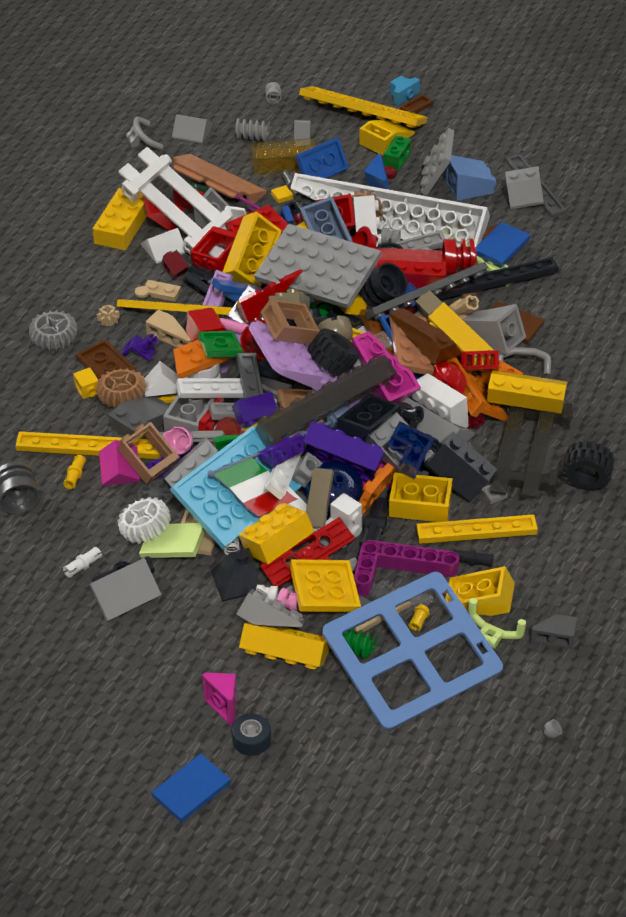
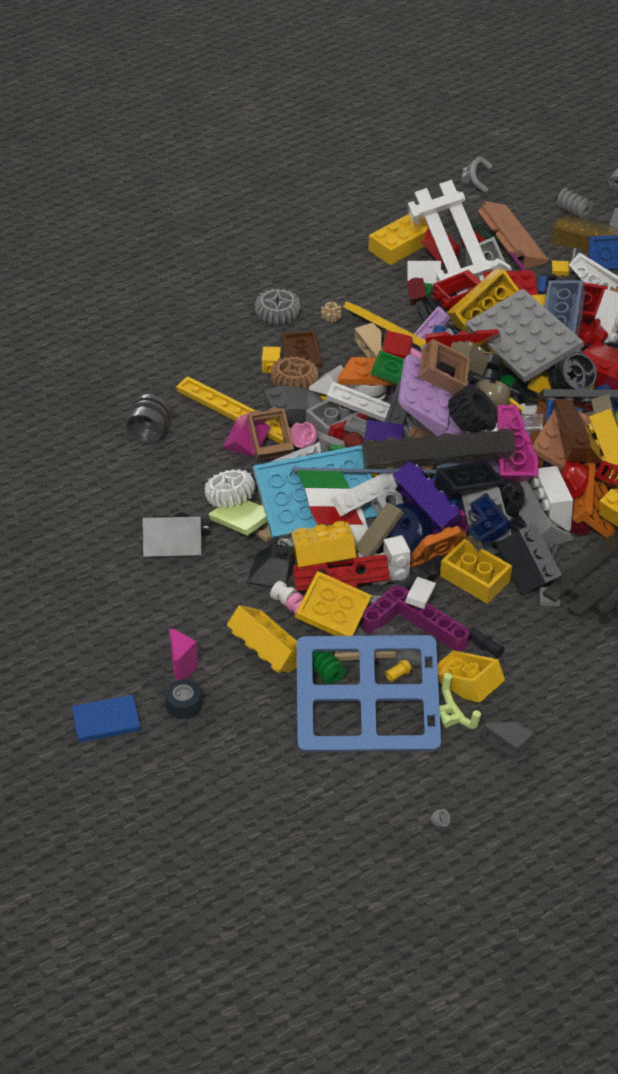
camera: 30 degrees right, 0 degrees up
yellow pin [63,455,86,489] -> none
white pin [63,547,102,578] -> none
dark purple bracket [121,333,158,361] -> none
tan hinge [135,280,181,302] -> none
light grey slope [172,114,213,144] -> none
blue tile [211,278,263,295] -> none
light grey slope [237,588,305,627] -> none
dark purple bracket [258,433,304,467] -> none
yellow plate [416,515,538,544] -> none
none -> white tile [405,577,436,609]

